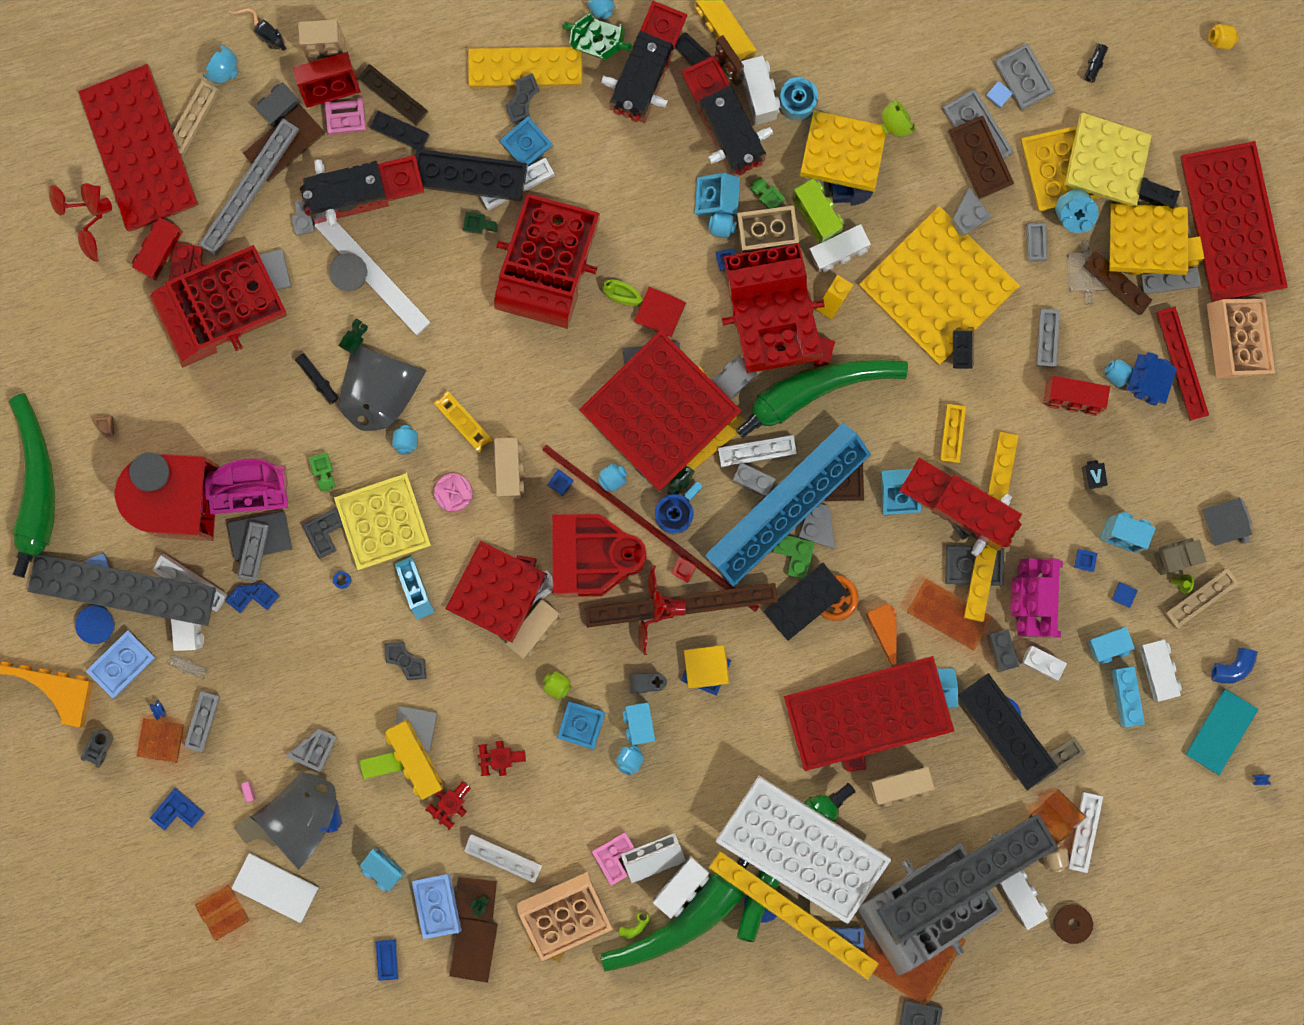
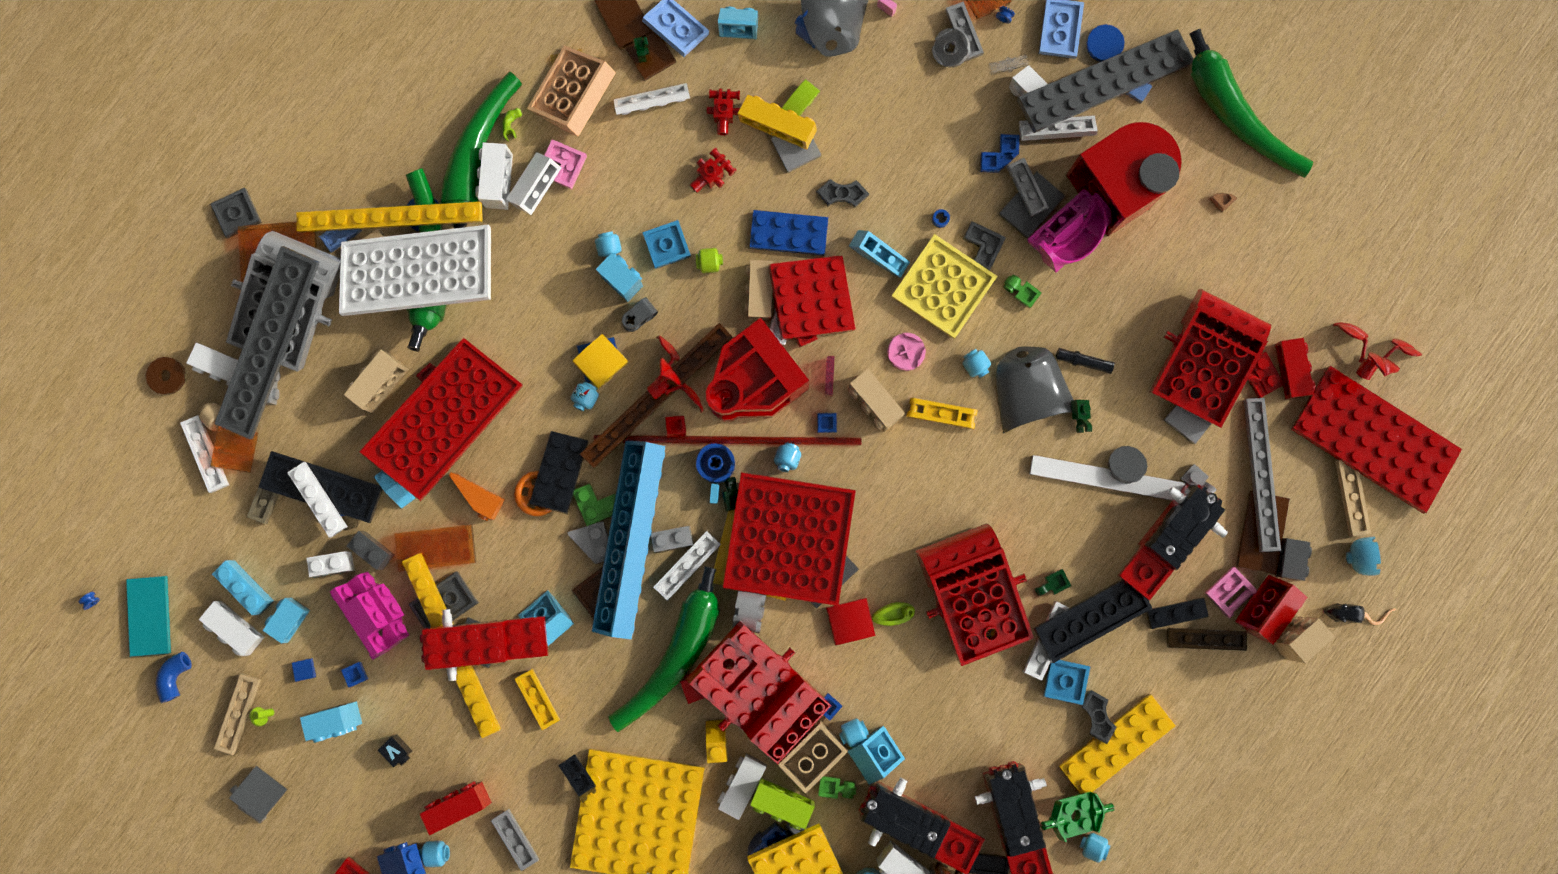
camera: 150 degrees right, 0 degrees up
light grey wing [286,729,337,772] -> none
dark tan brick [1154,537,1207,575] -> none
none -> white plate [287,462,348,538]
none -> medium azure head [570,382,599,411]
none -> blue plate [750,210,828,256]
none -> clear pink tile [825,356,835,396]
none -> light grey plate [932,28,971,68]

